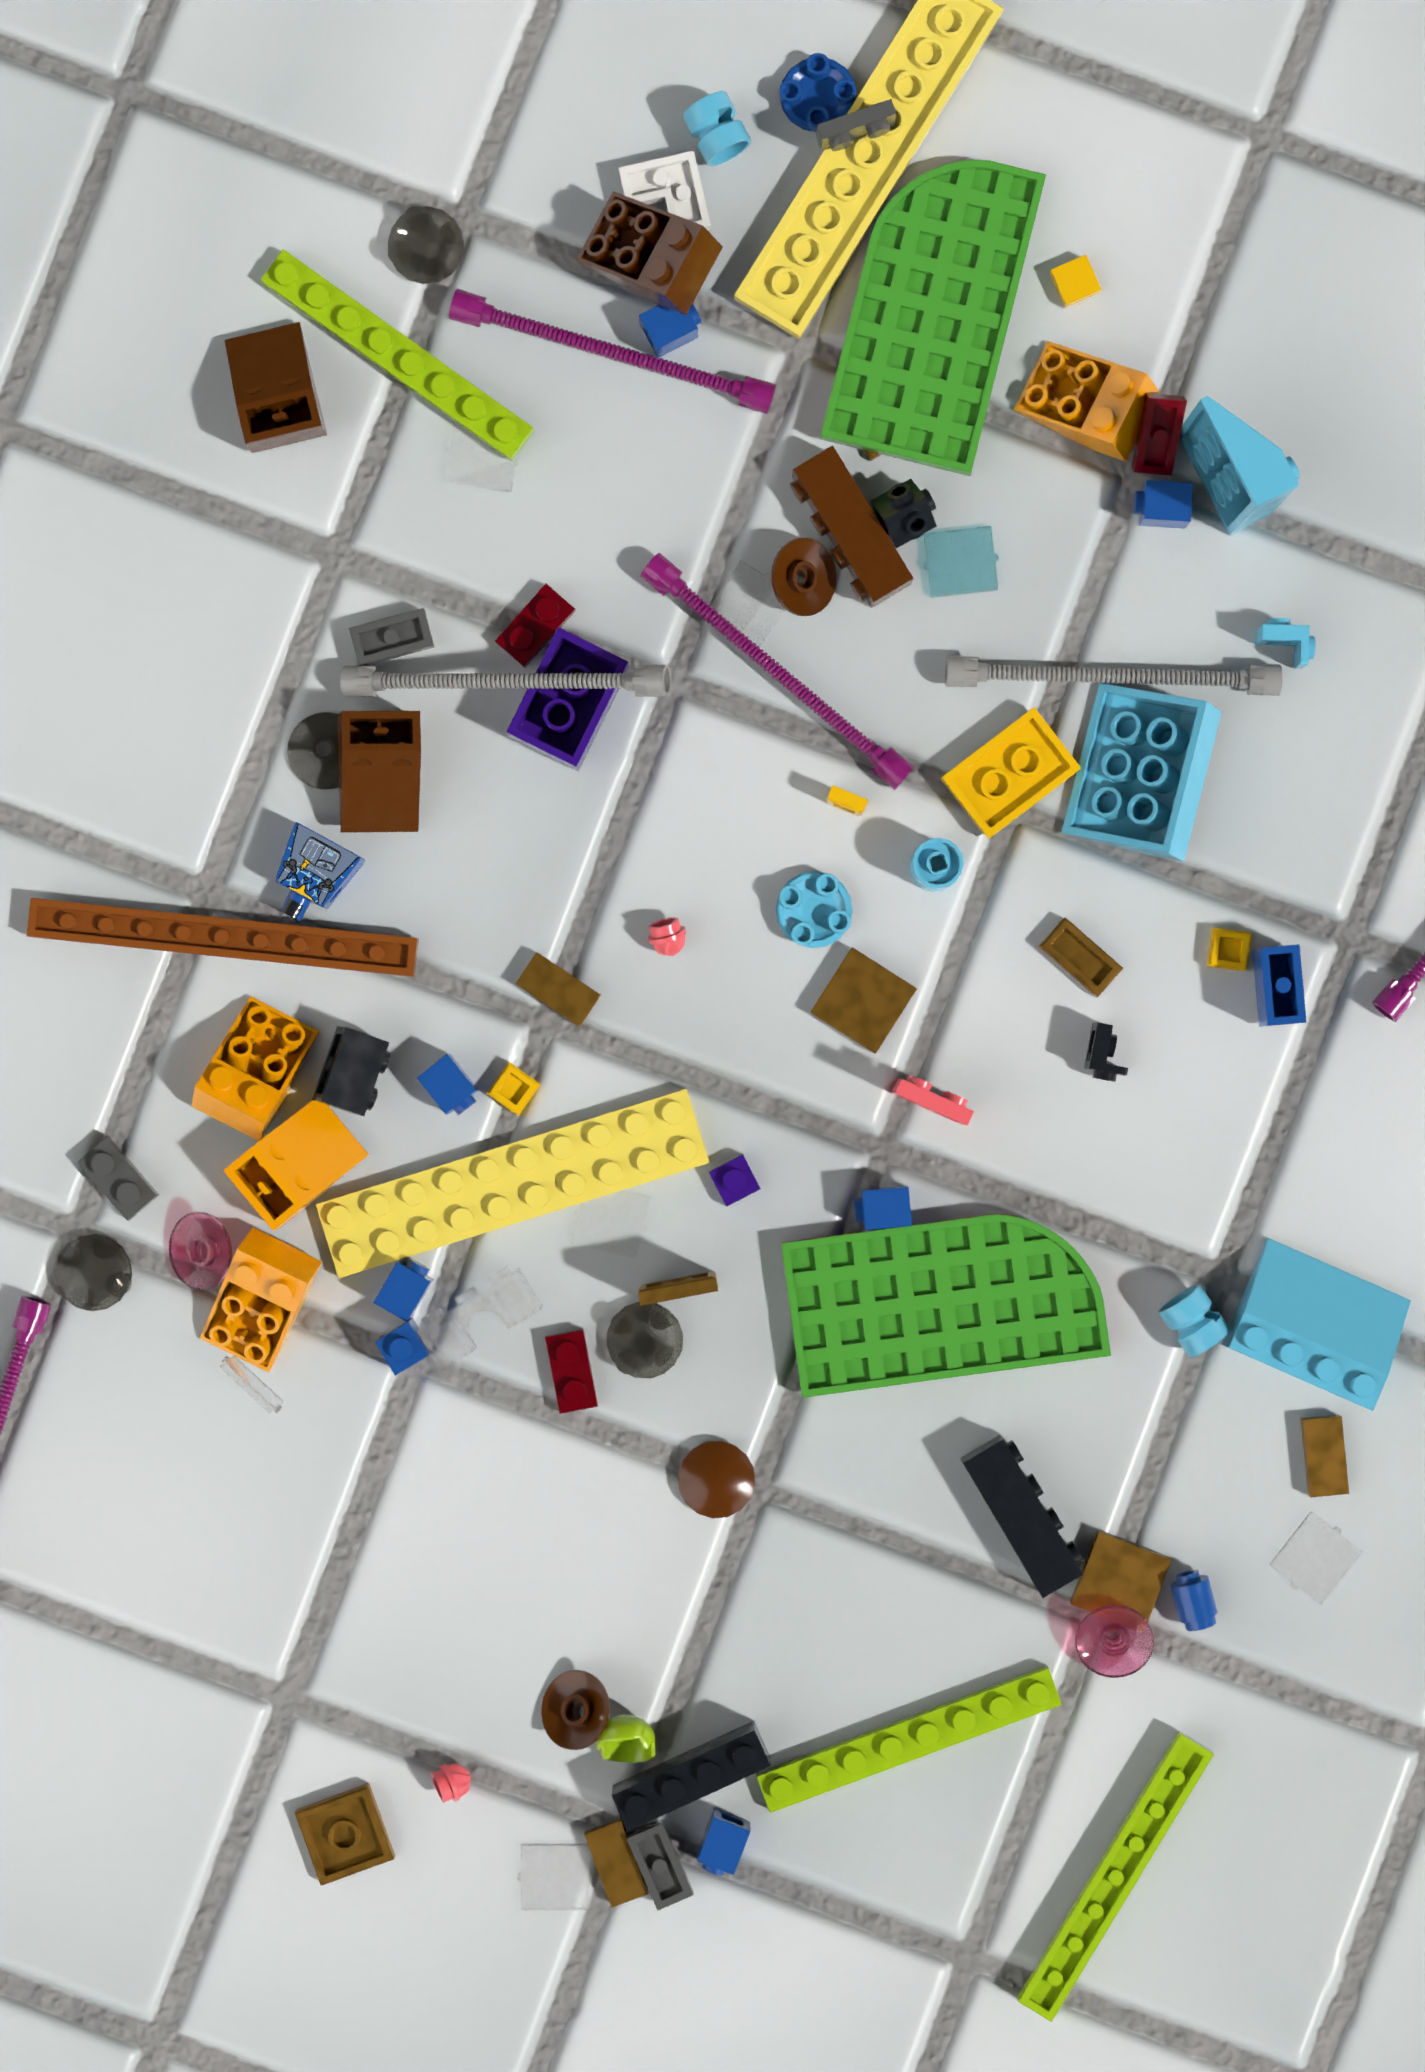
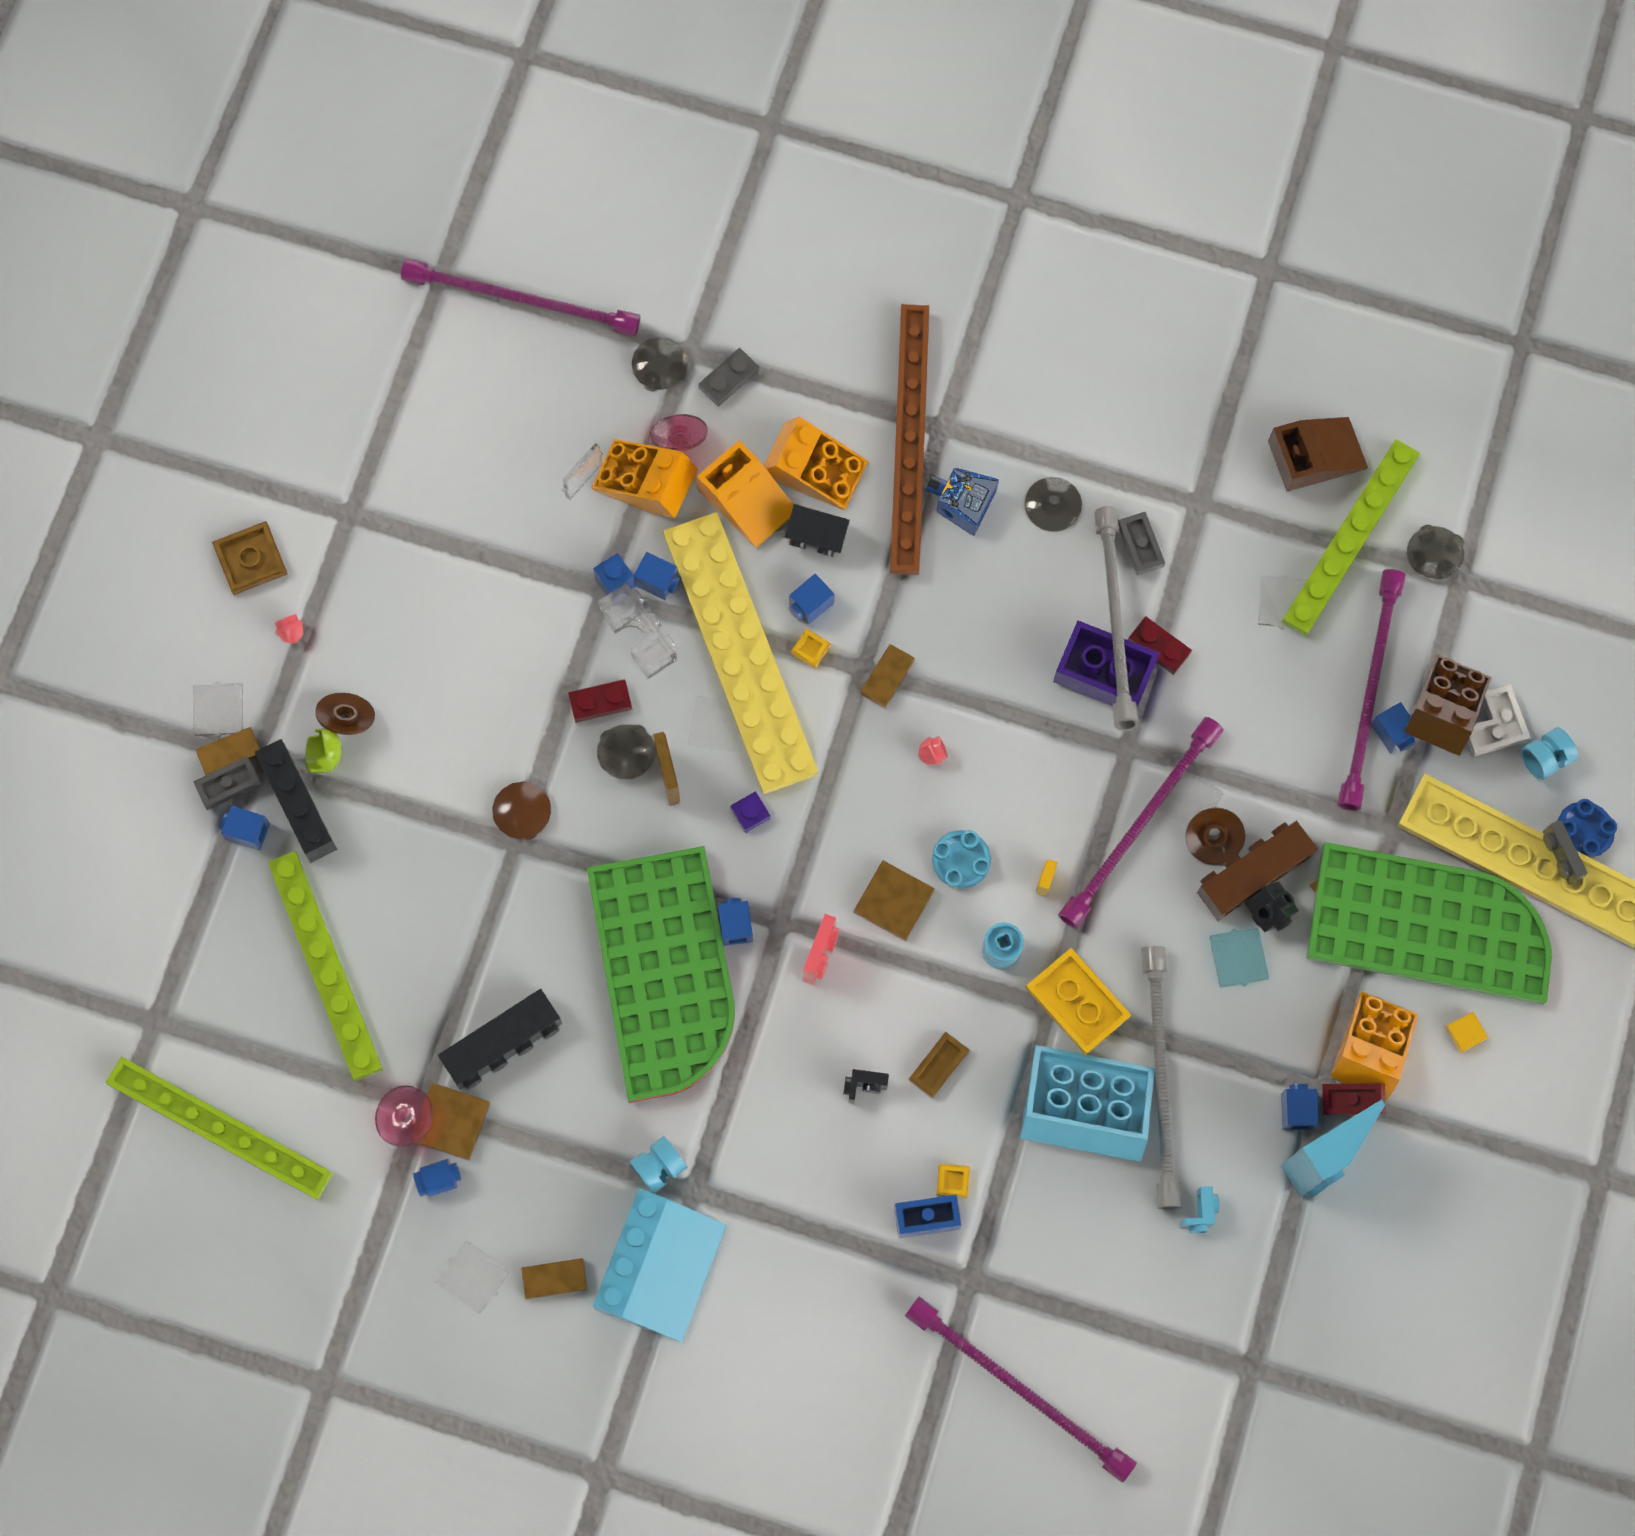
camera: 85 degrees right, 15 degrees down
reddish brown slope [337,711,421,833] -> none

